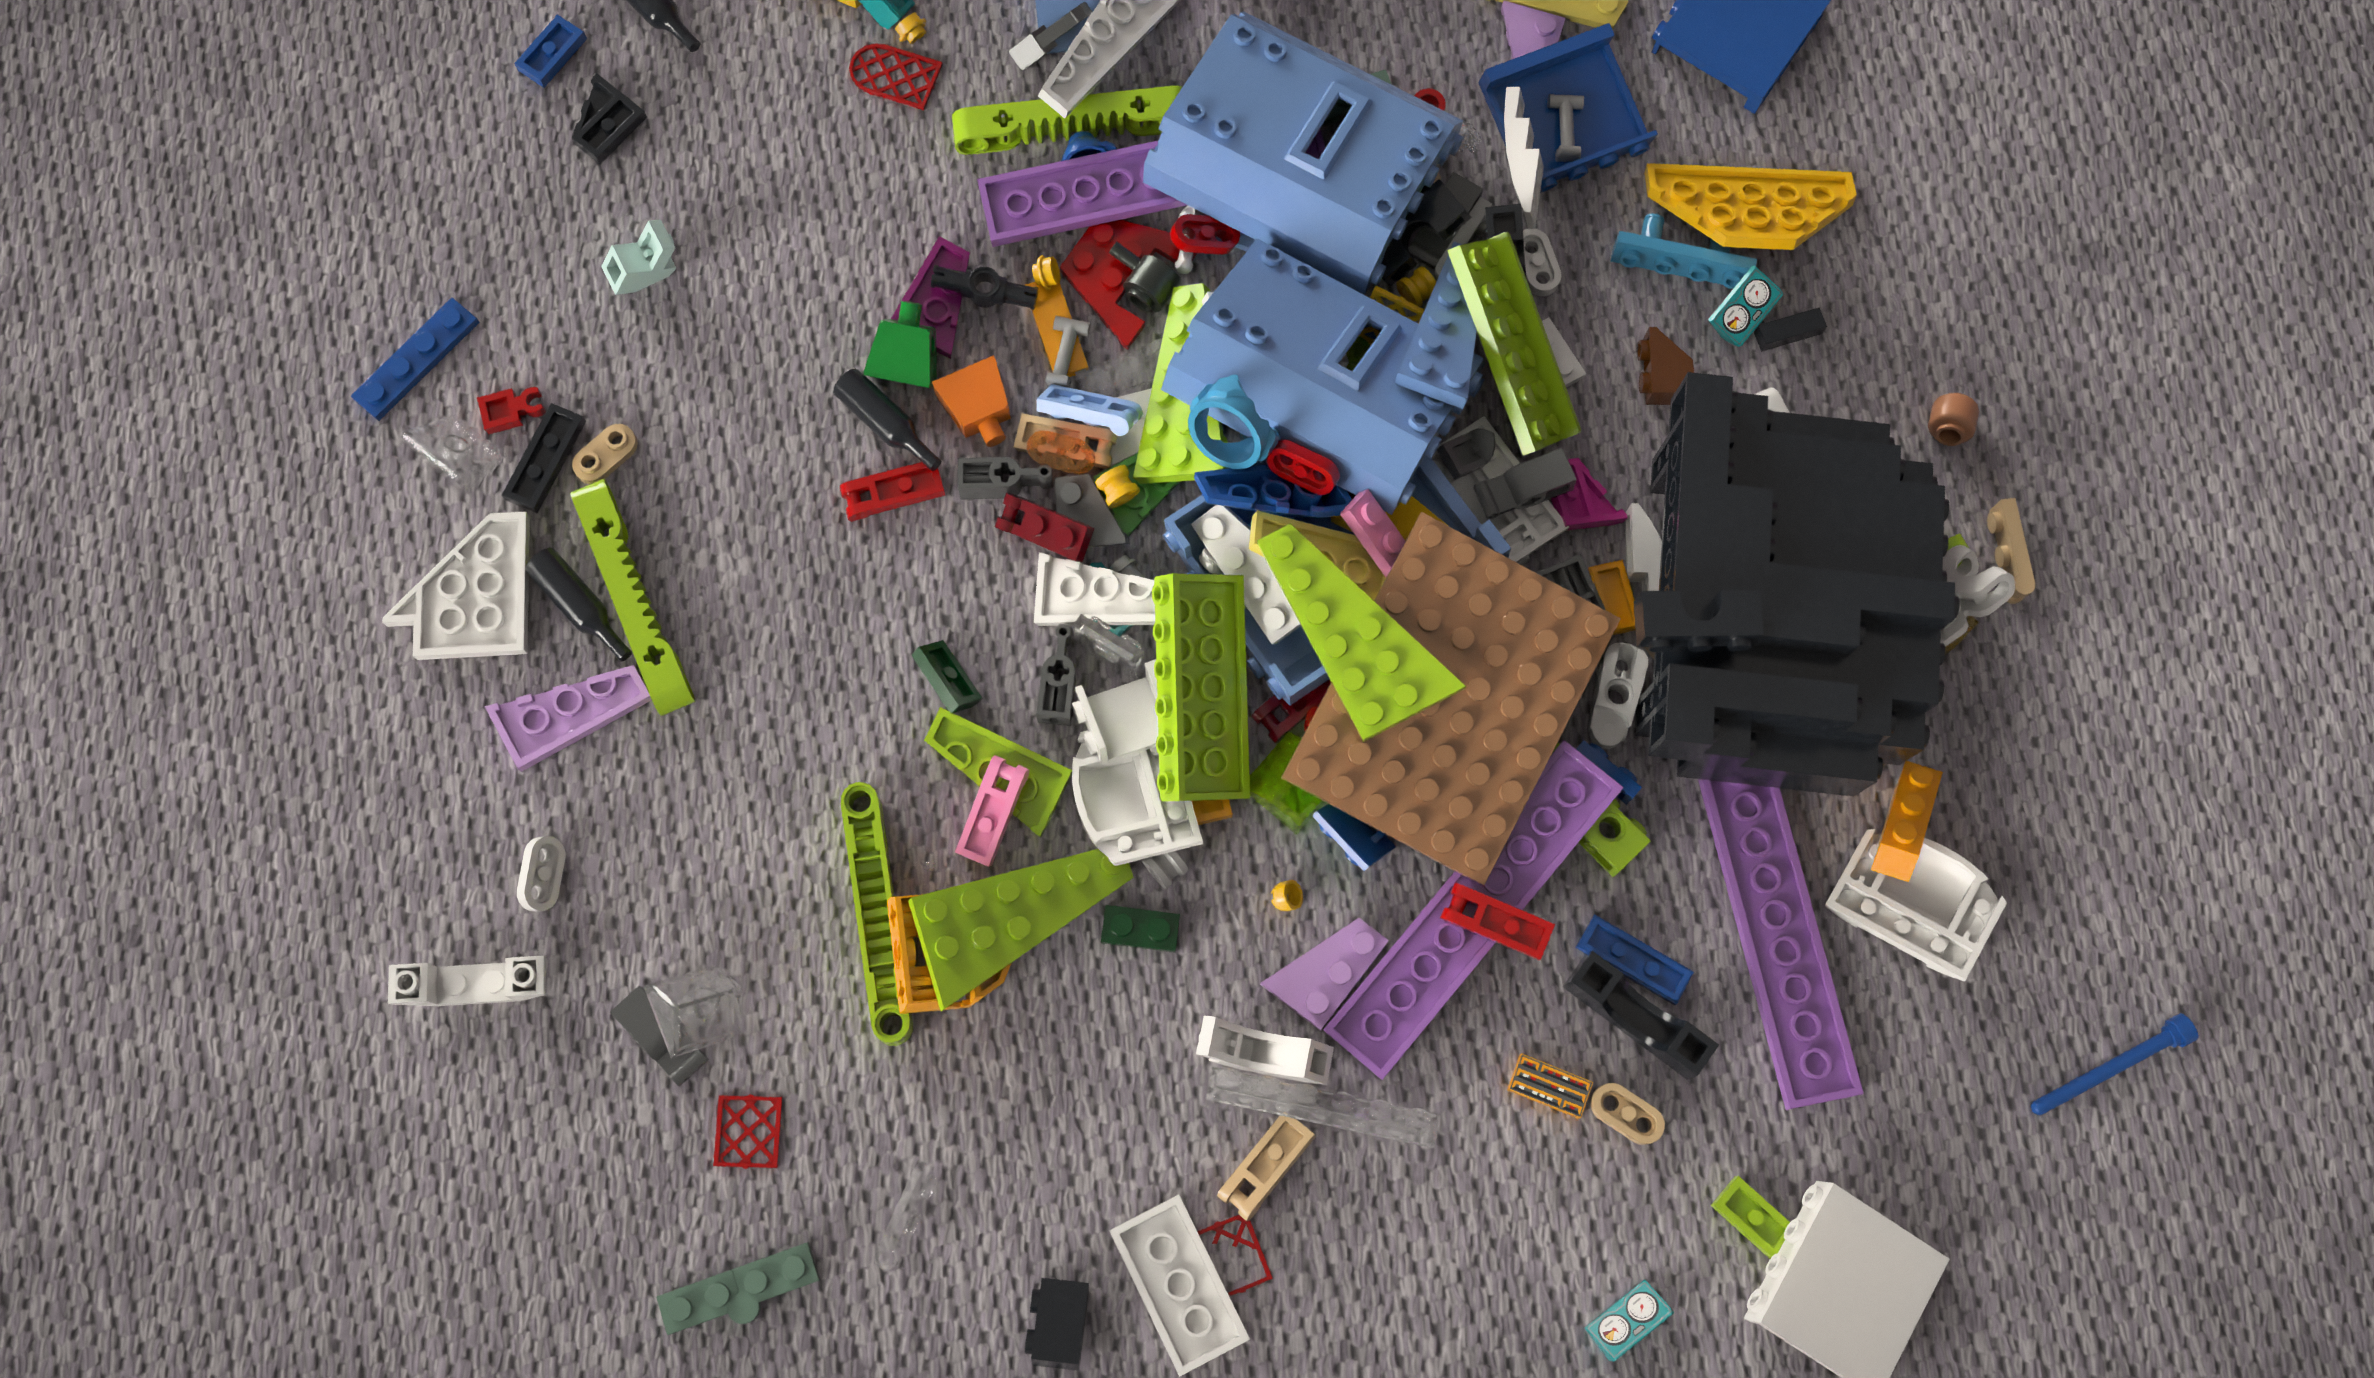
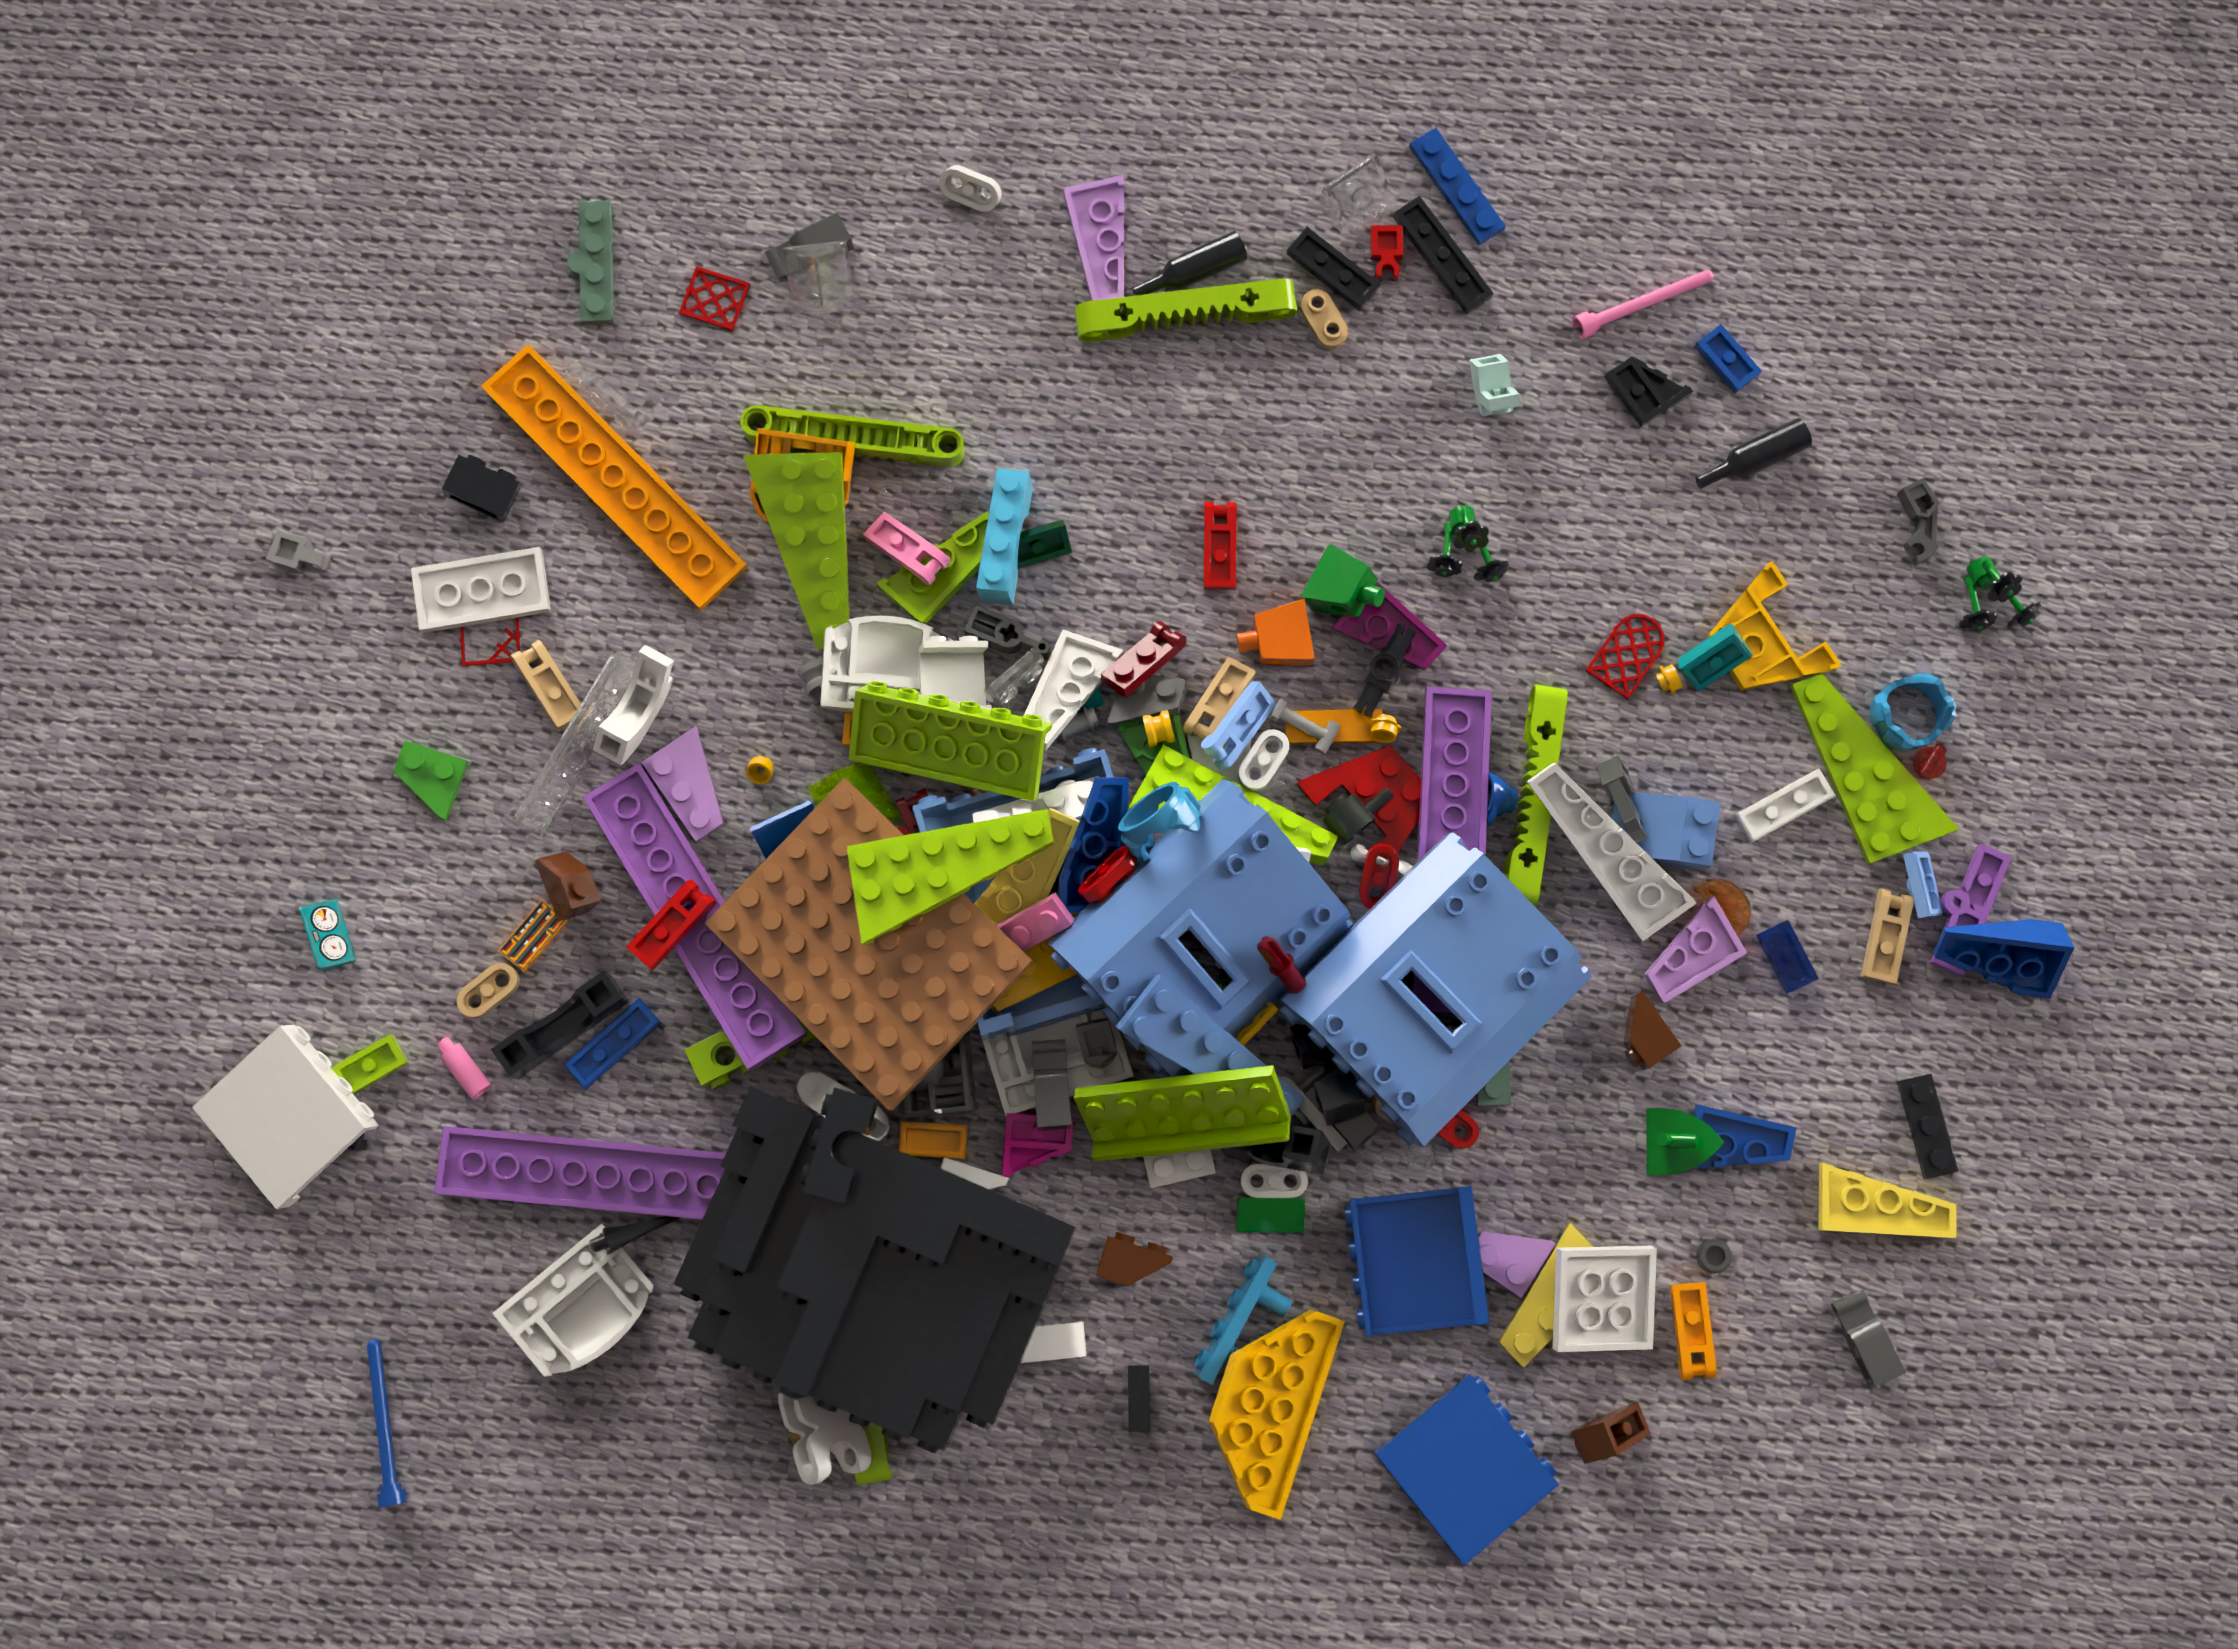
camera: 105 degrees right, 5 degrees up
white wing [382,512,530,660] -> none
white slope [388,956,546,1006] -> none
black piece [833,368,942,471] -> none
dark grey piece [958,457,1053,500] -> none
clear orange beam [1027,430,1096,474] -> none
dark green plate [1101,905,1180,953] -> none
yellow wheel [1396,266,1436,307] -> none
white slope [1504,87,1544,229] -> none
light grey piece [1547,94,1584,162] -> none
blue plate [1576,740,1642,805] -> none
slope [1708,265,1783,347] -> none
light orange brick [1871,761,1943,882] -> none
nougat head [1928,393,1979,446] -> none
tan plate [1987,498,2035,604] -> none
none -> bright green wing [393,741,469,821]
none -> bright pink cylinder [437,1037,492,1100]
none -> light orange plate [481,344,748,611]
none -> reddish brown slope [535,851,601,922]
none -> black piece [590,1216,681,1255]
none -> medium azure arch [976,468,1033,606]
none -> green slope [1237,1198,1305,1233]
none -> white plate [1238,729,1289,791]
none -> dark red axle [1257,936,1307,994]
none -> black plate [1393,195,1494,315]
none -> black plant [1426,505,1509,582]
none -> bright pink piece [1572,270,1713,340]

